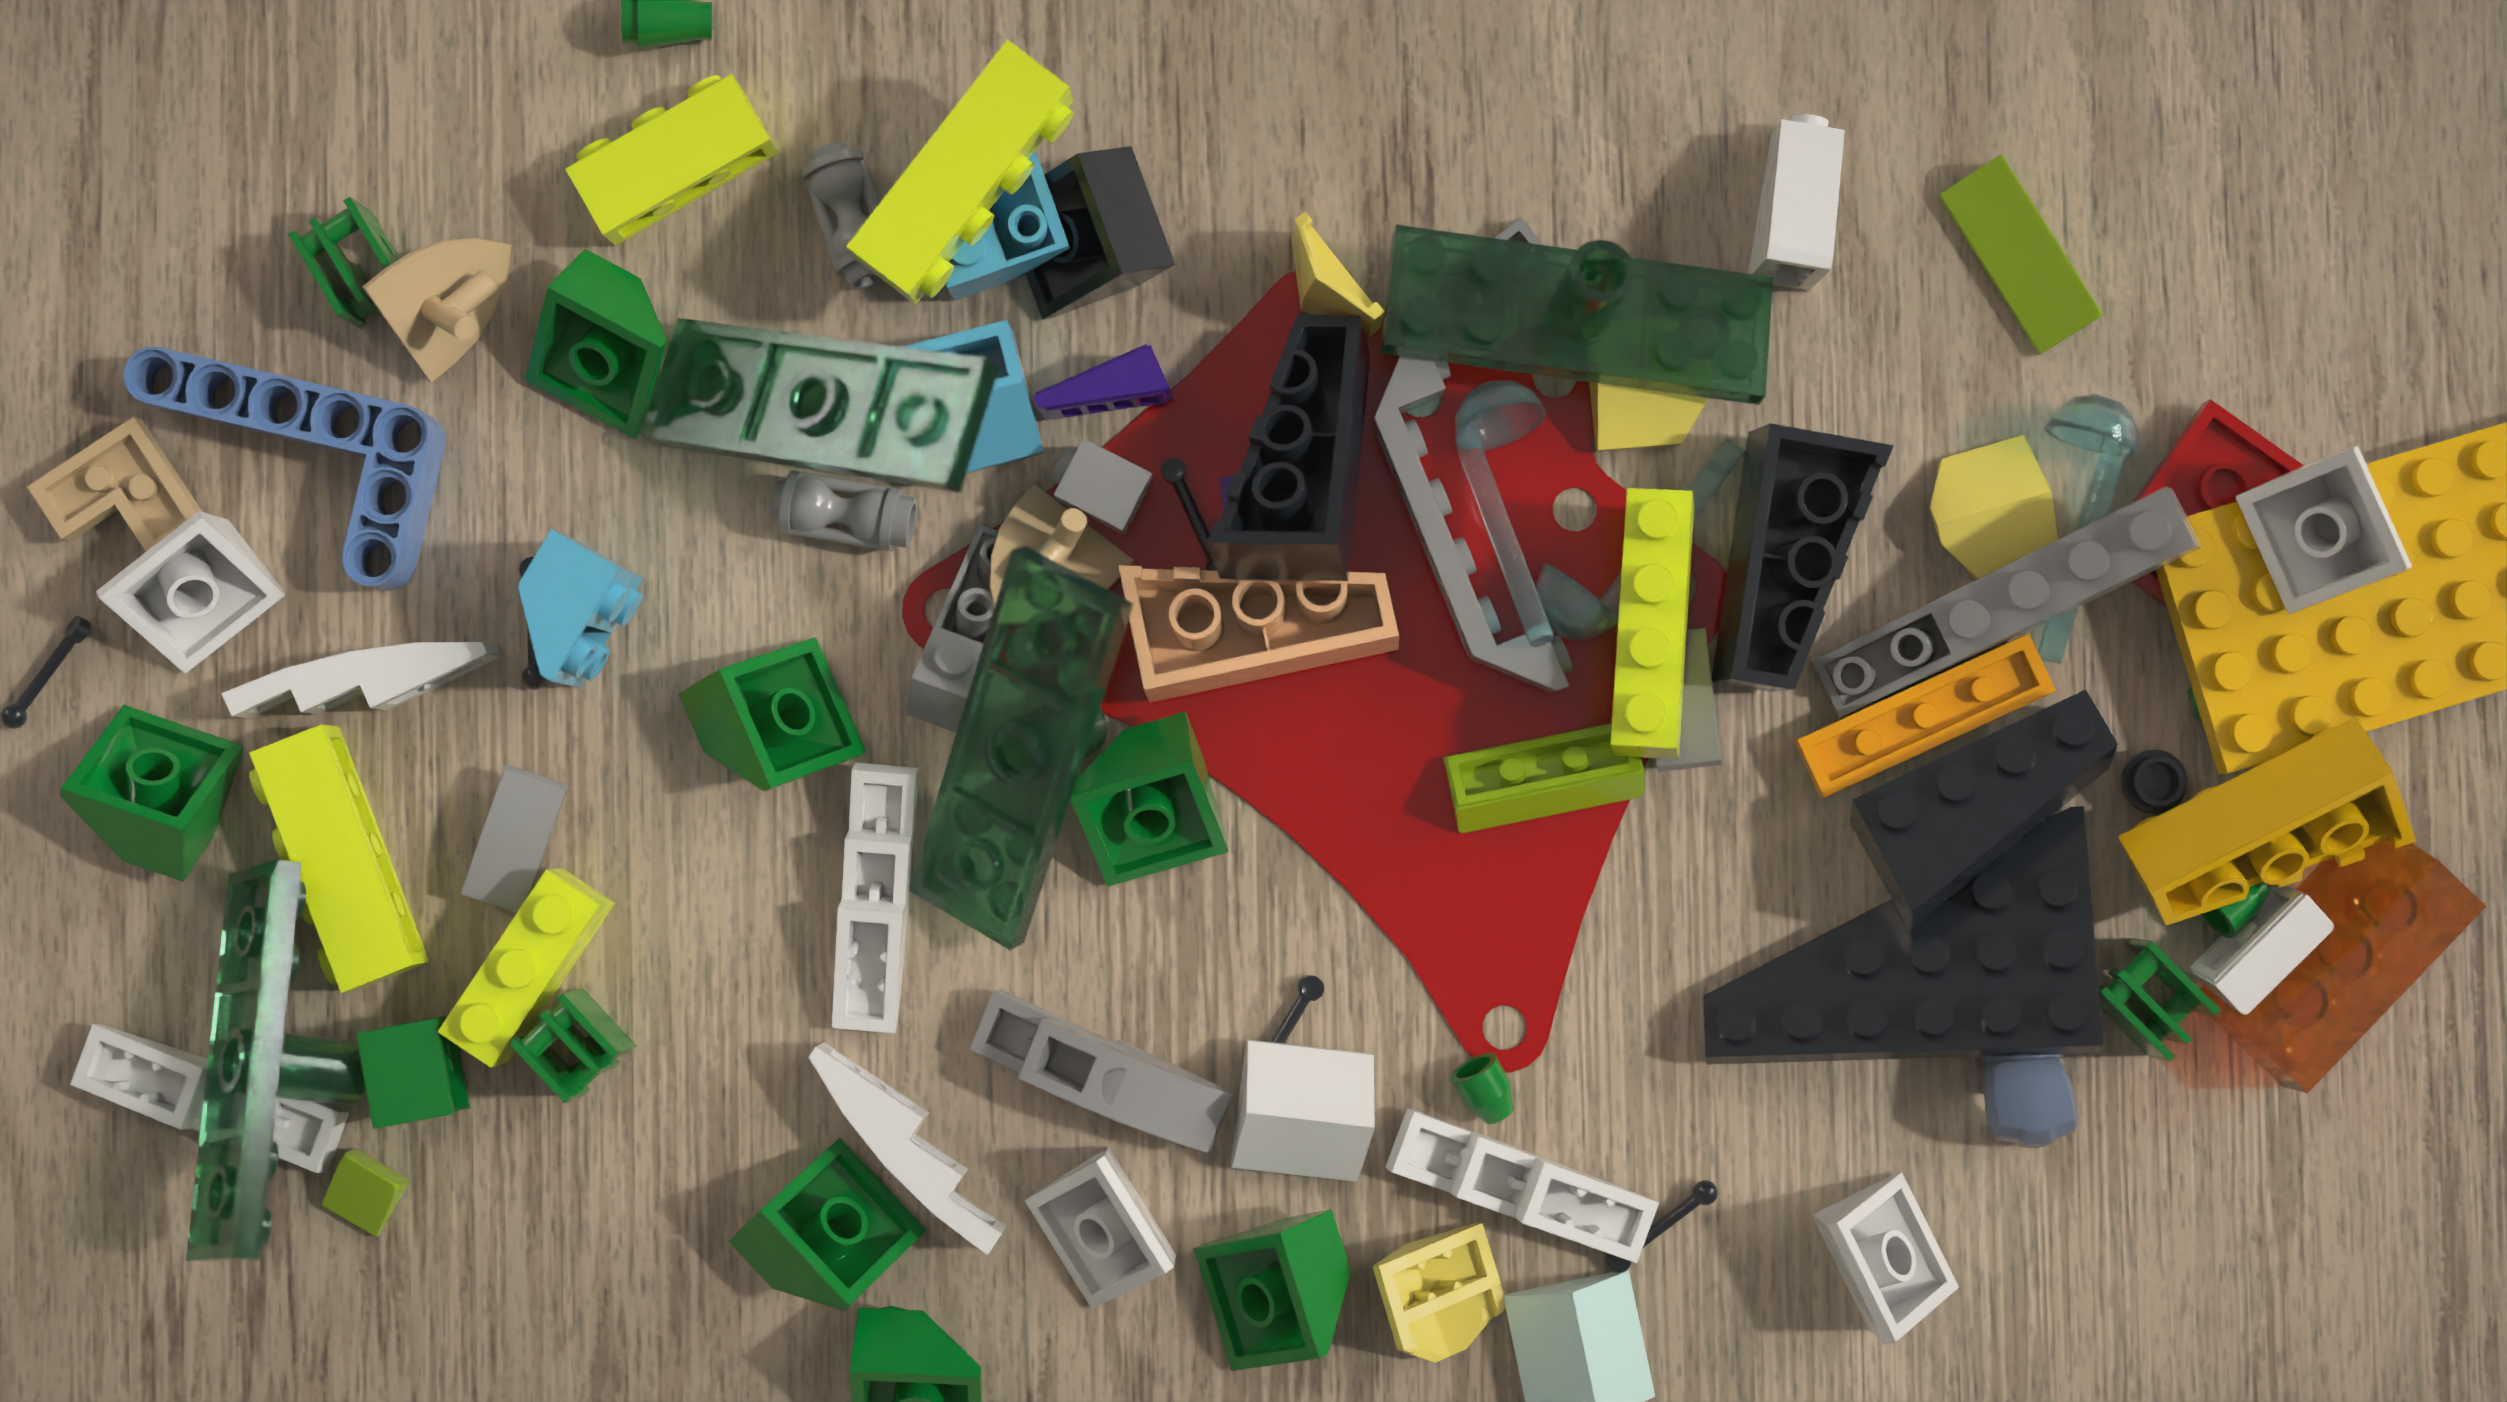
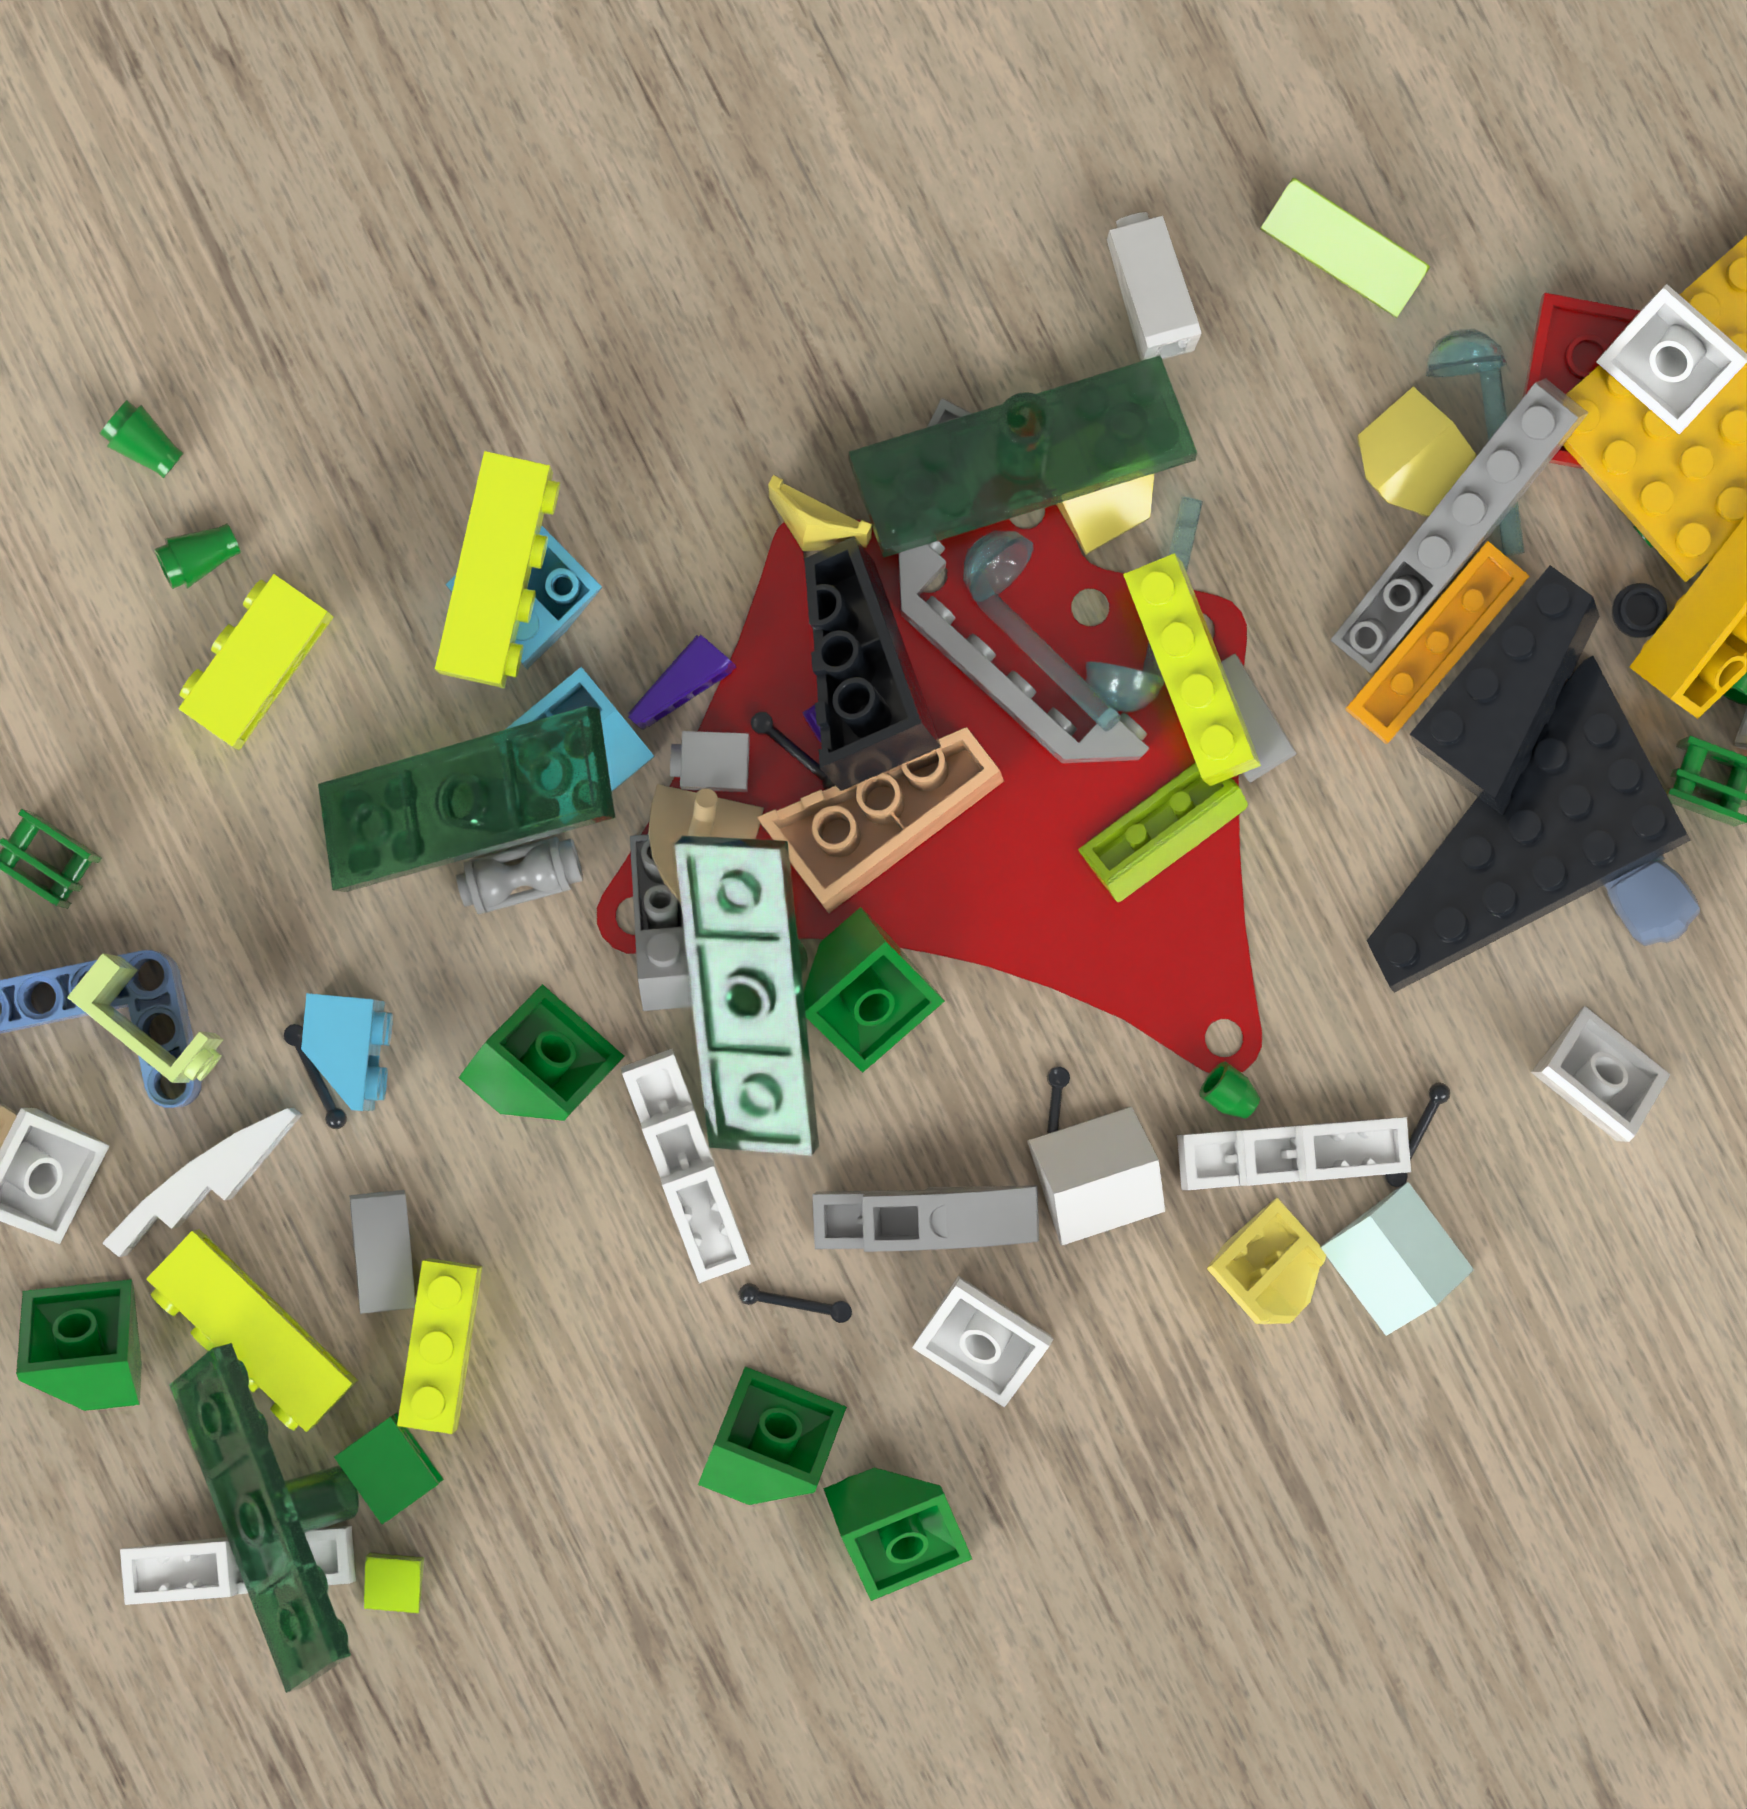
camera: 30 degrees left, 0 degrees up
tan shield [362,238,512,383] -> none
green piece [509,988,637,1103] -> none
green slope [524,249,667,439] -> none
light grey piece [801,142,883,289] -> none
white slope [808,1042,1007,1256] -> none
black slope [1026,146,1175,320] -> none
green slope [1193,1209,1351,1371] -> none
black wedge [1712,423,1894,692] -> none
none -> yellowish green panel [67,953,223,1083]
none -> black hinge [738,1283,852,1323]

